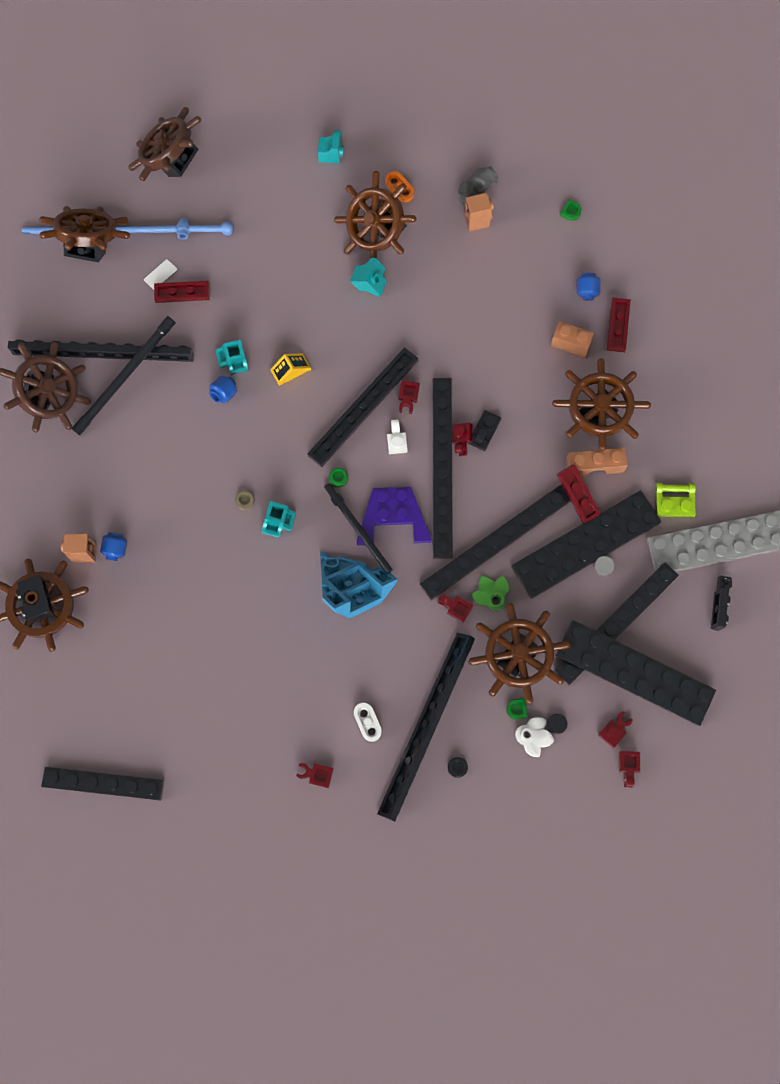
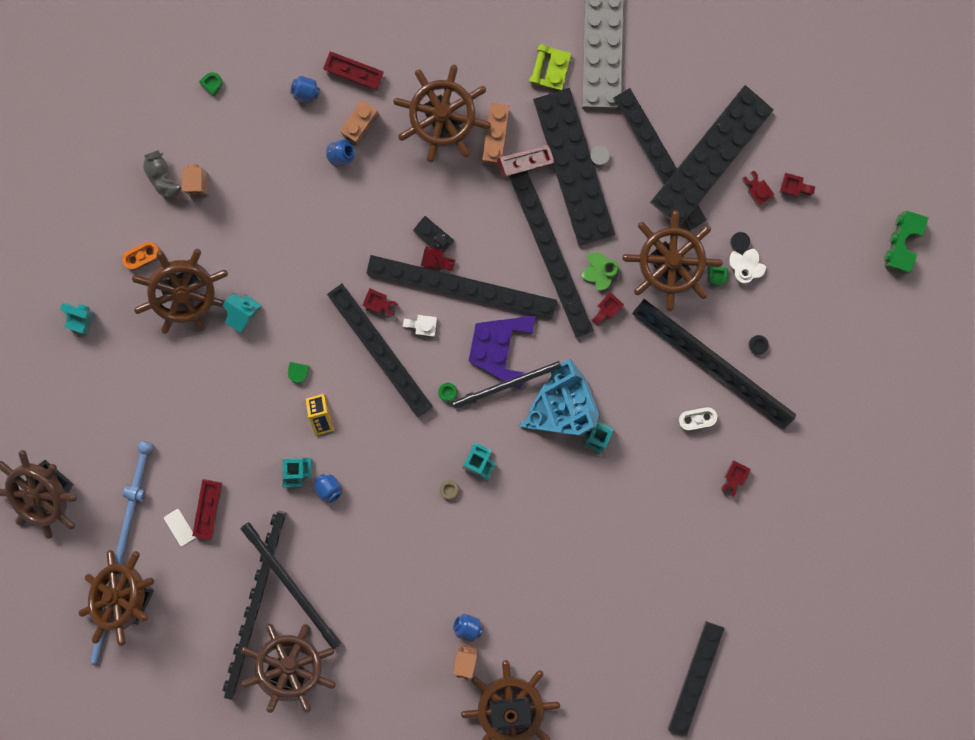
camera: 80 degrees left, 15 degrees up
black hinge [711,575,732,631] -> none
none -> green tile [288,362,309,383]
none -> blue head [326,140,355,167]
none -> teal brick [582,420,613,454]
none -> green arch [884,210,929,274]

